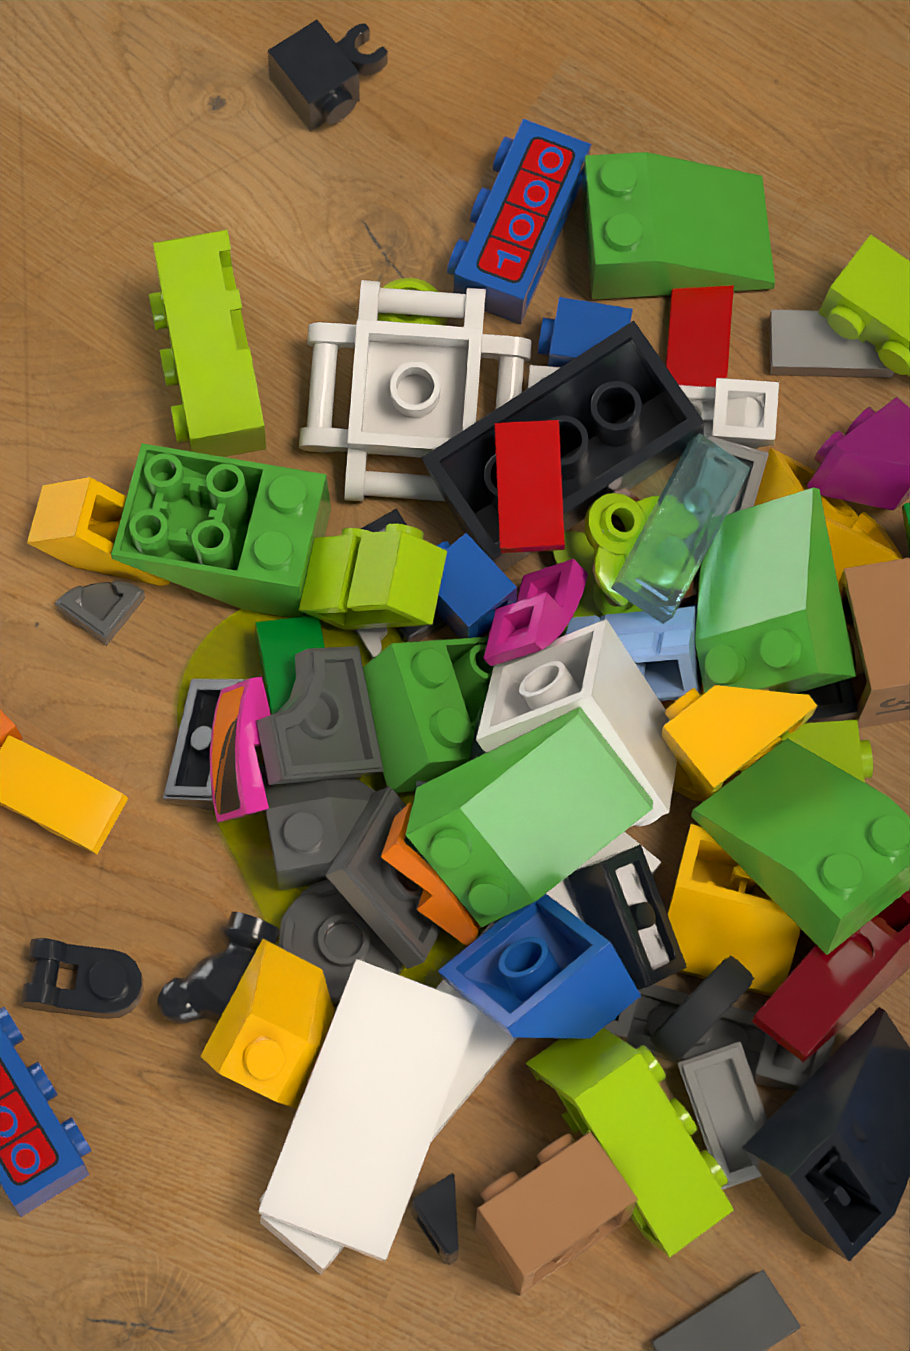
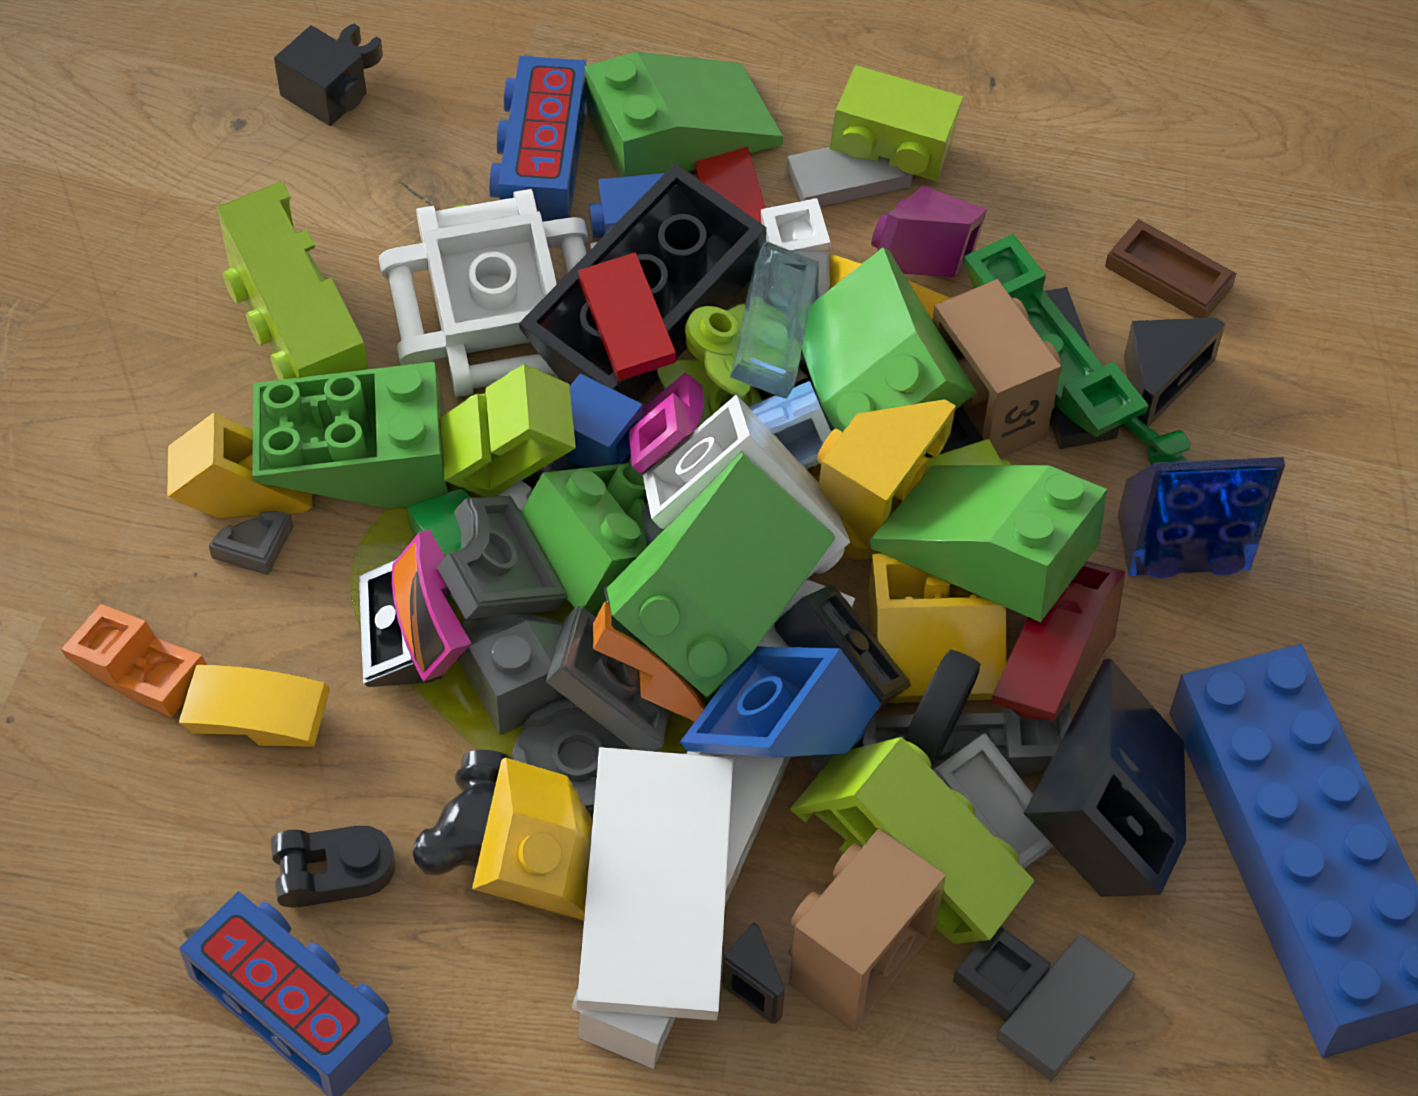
camera: 15 degrees left, 15 degrees down
none -> black plate [953,926,1051,1022]

